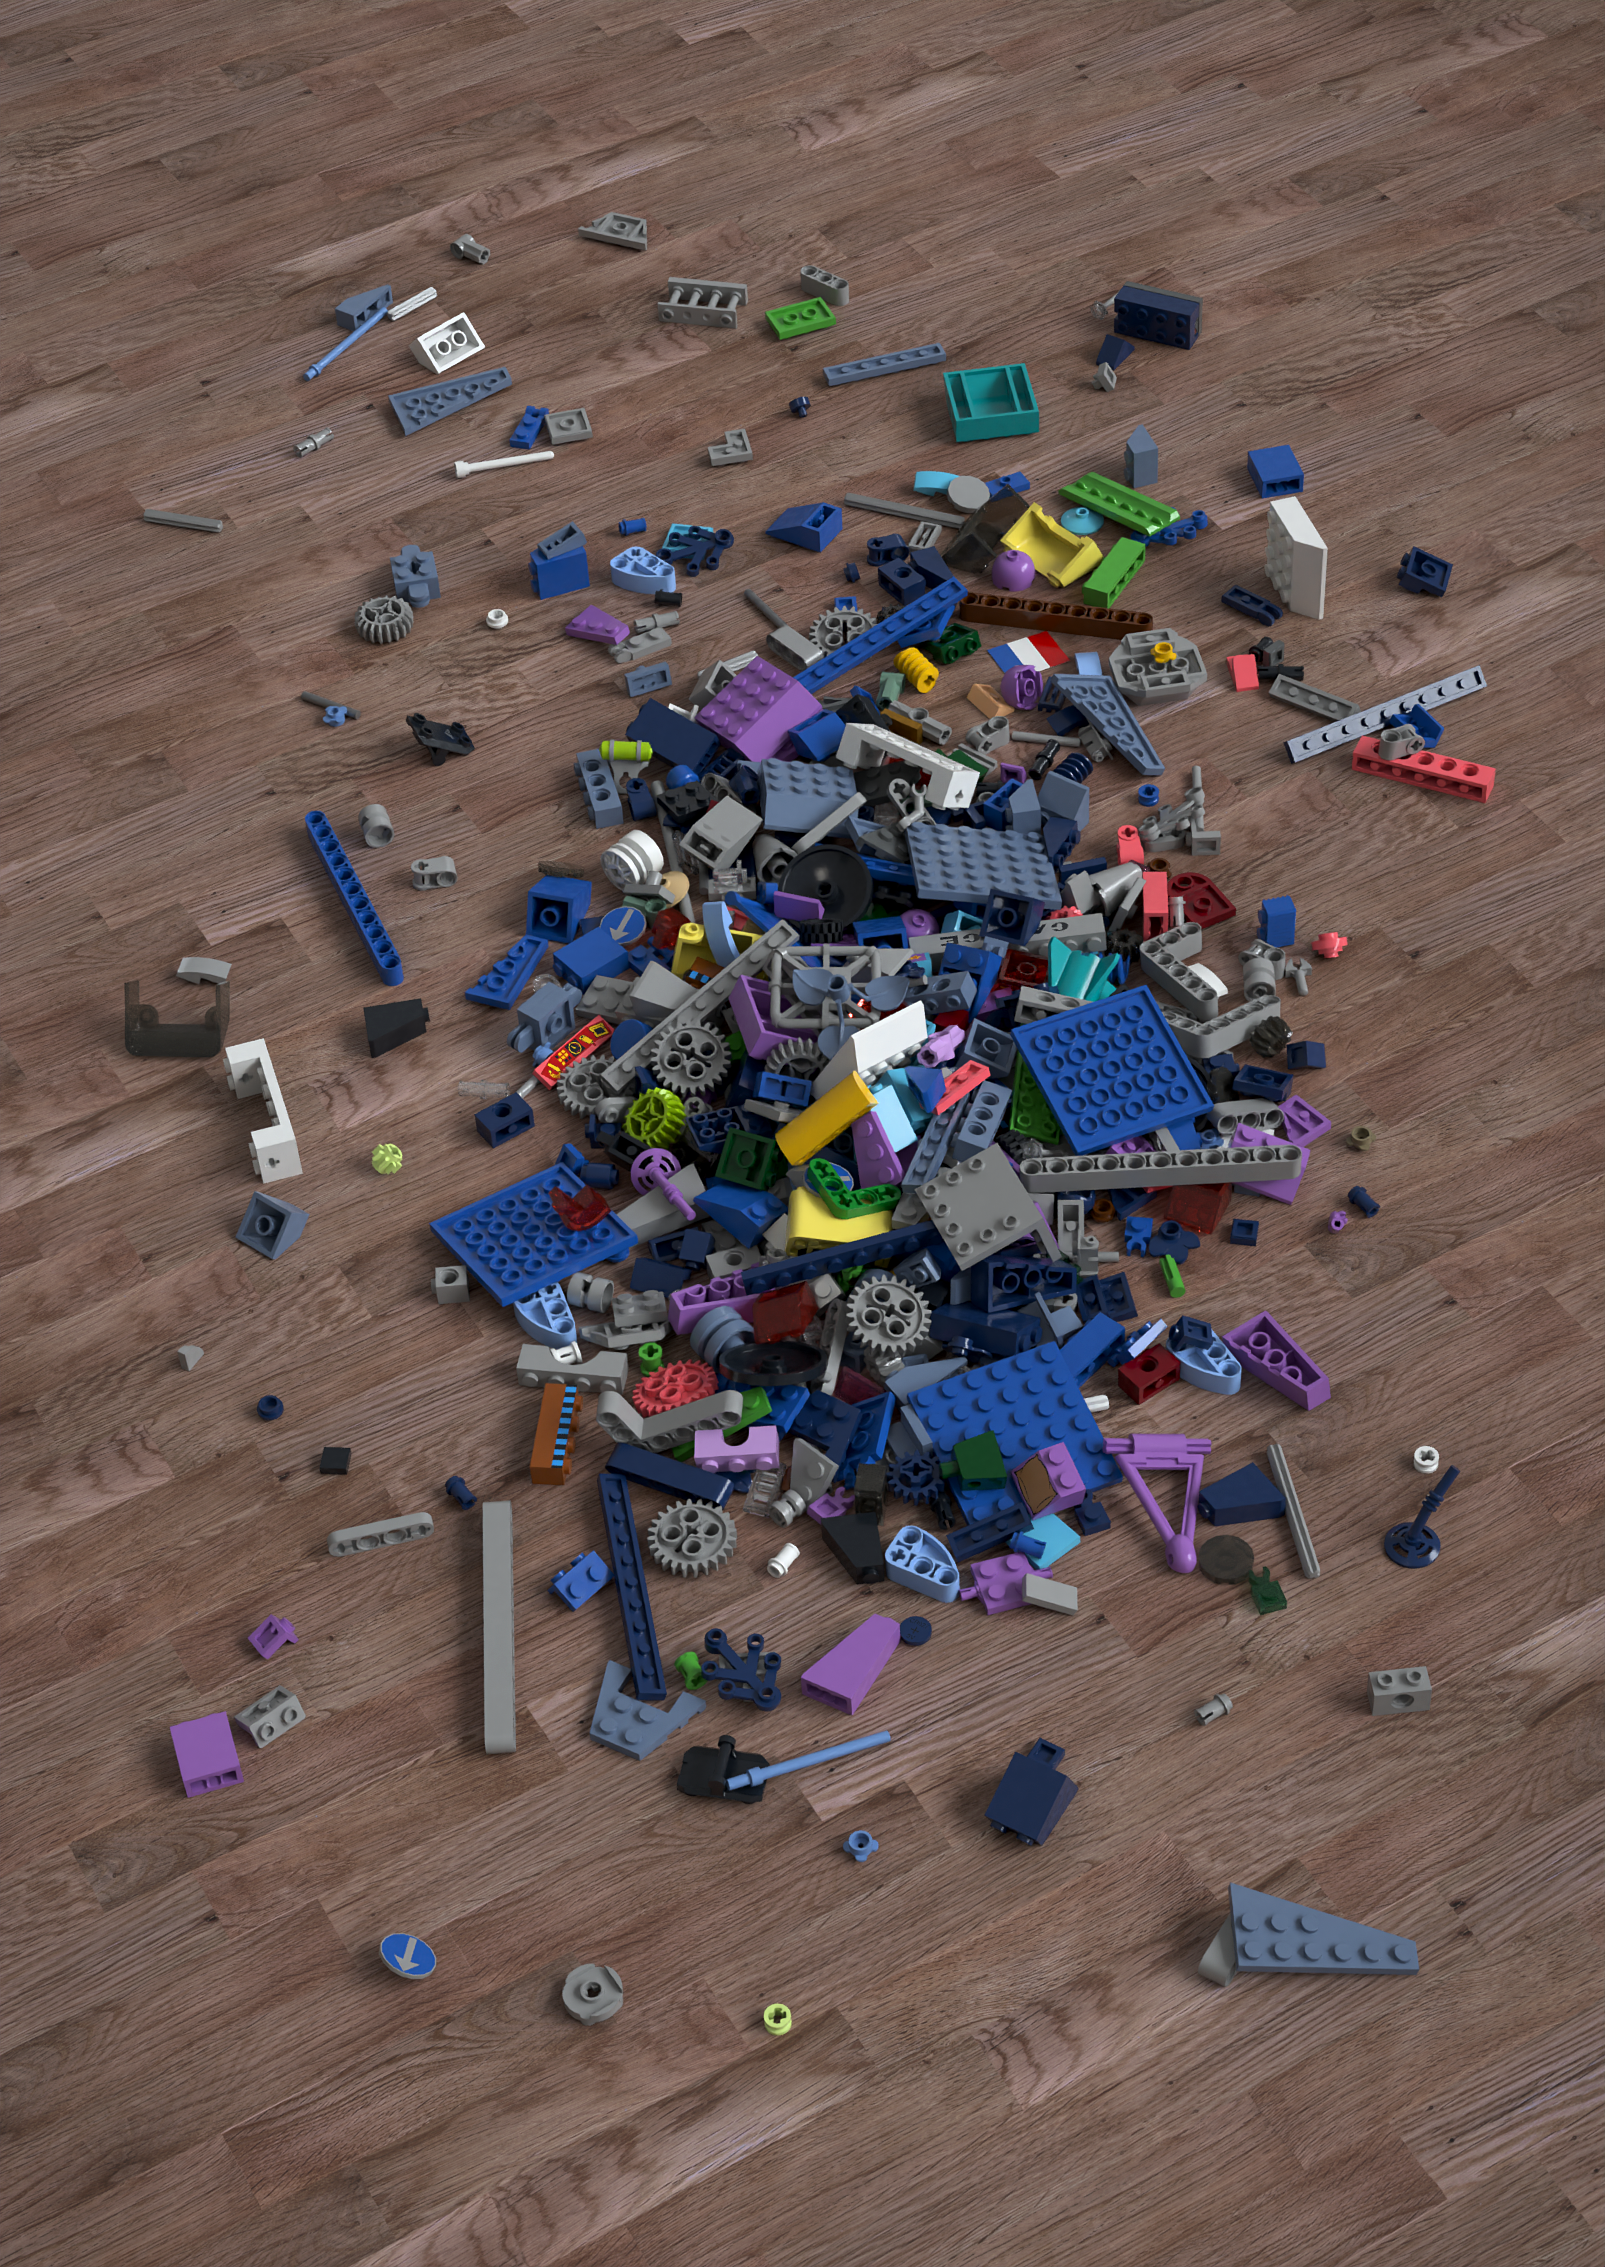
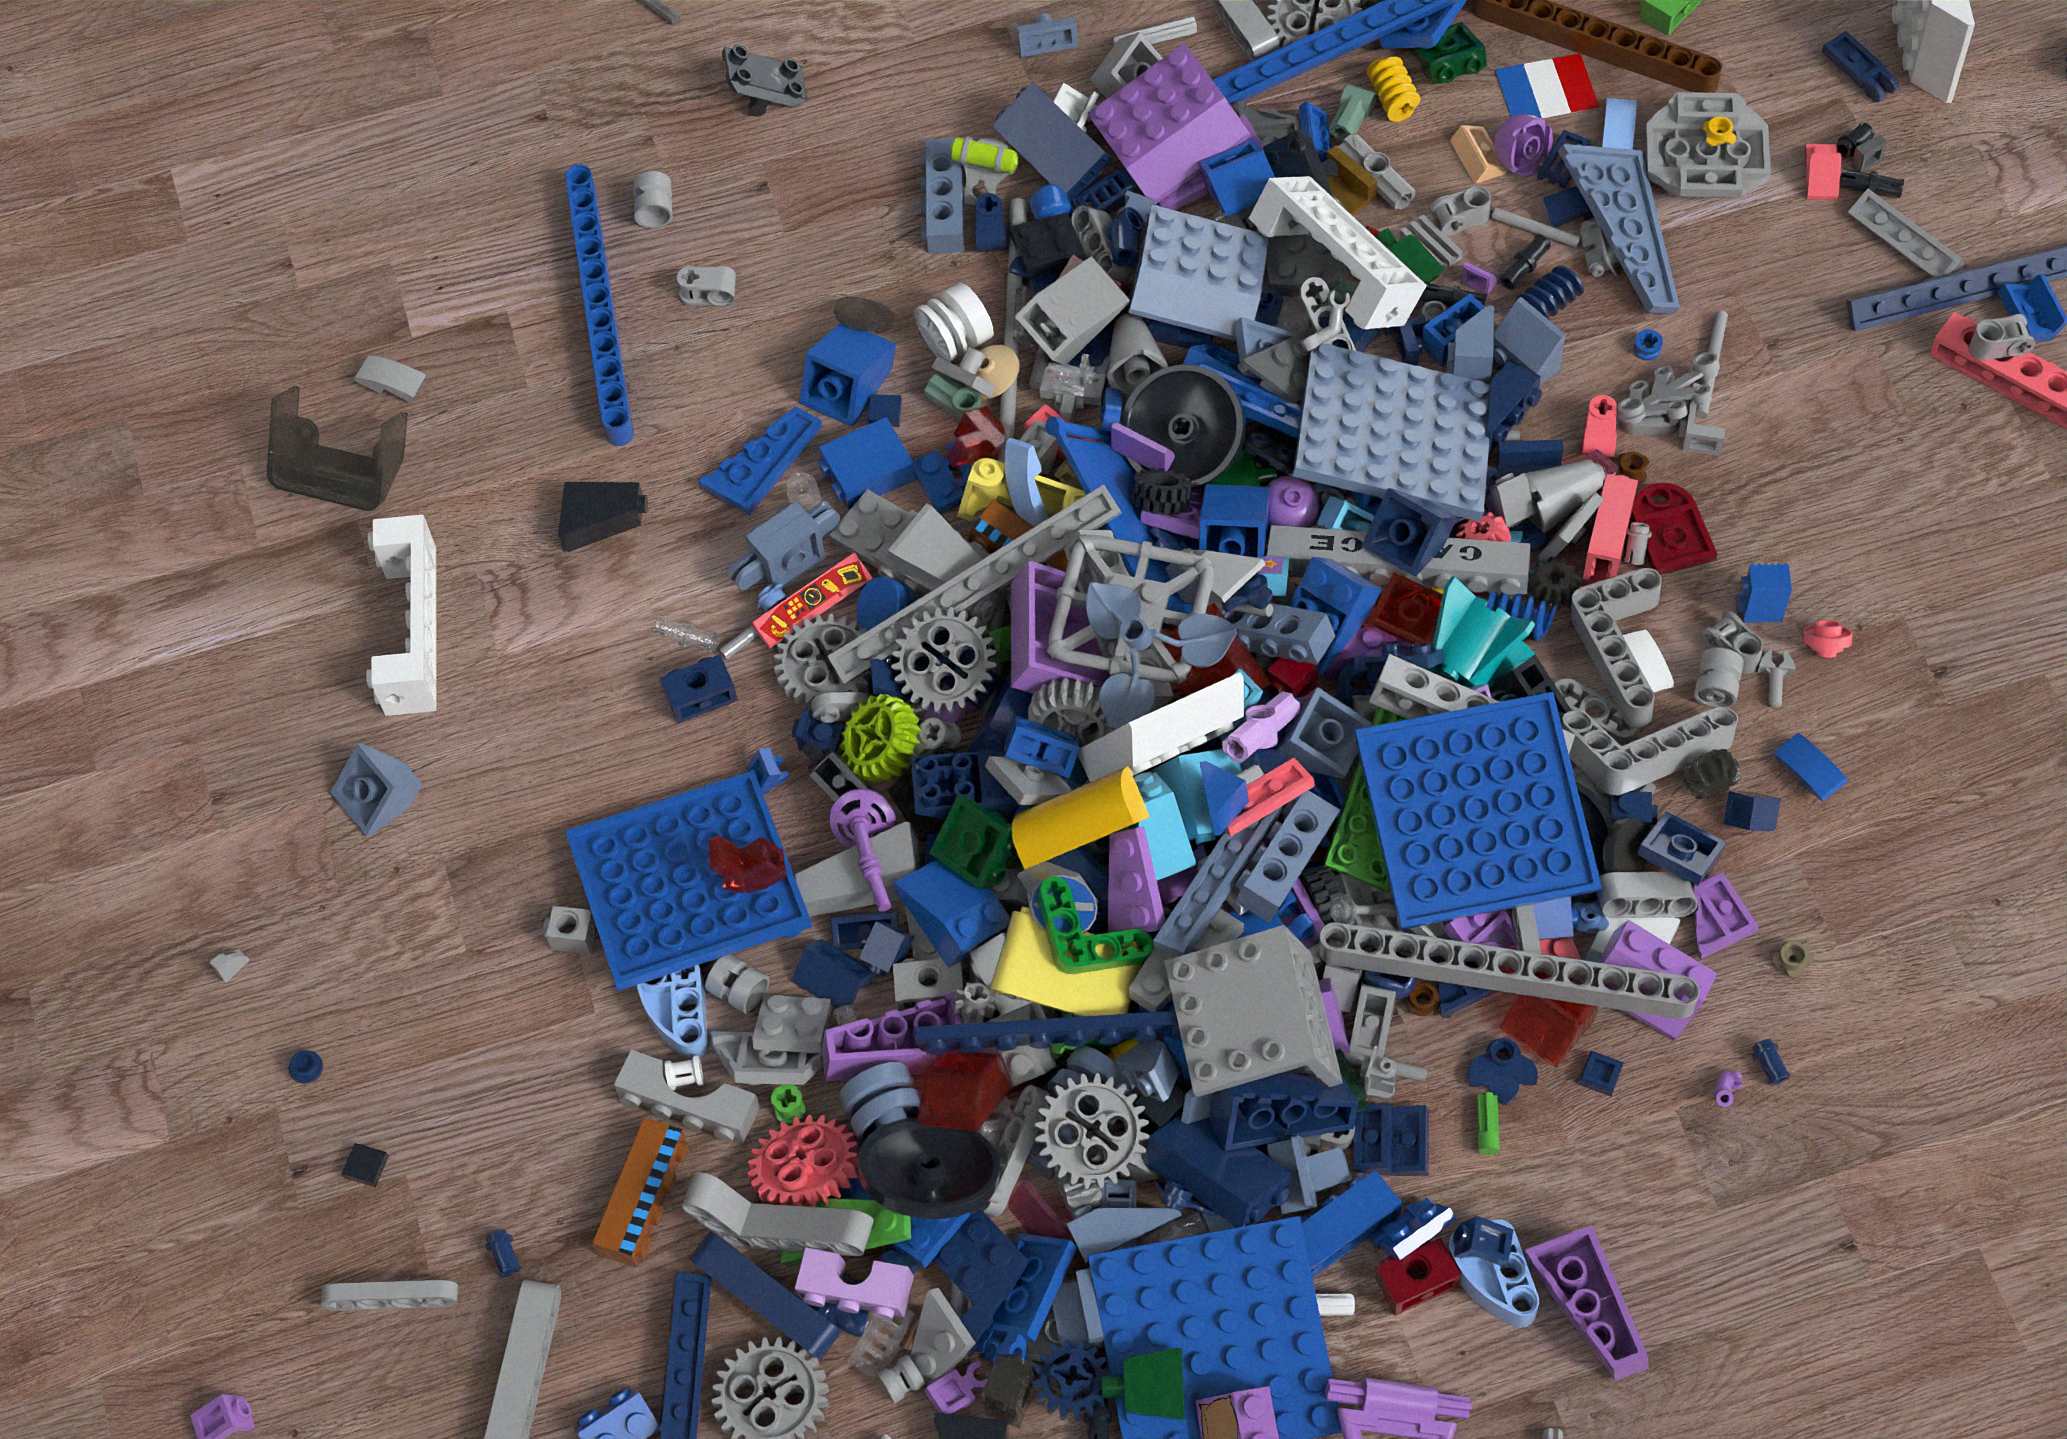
camera: 15 degrees right, 15 degrees up
medium blue plate [323,706,347,727] -> none
yellowish green gear [372,1143,402,1174] -> none
dark blue brick [580,1163,619,1189] -> none
blue piece [599,906,647,946] -> none
light grey beam [791,792,867,854] -> none
sand blue tile [982,936,1009,967] -> none
blue plate [1124,1216,1153,1257] -> none
none -> blue slope [1773,732,1848,802]

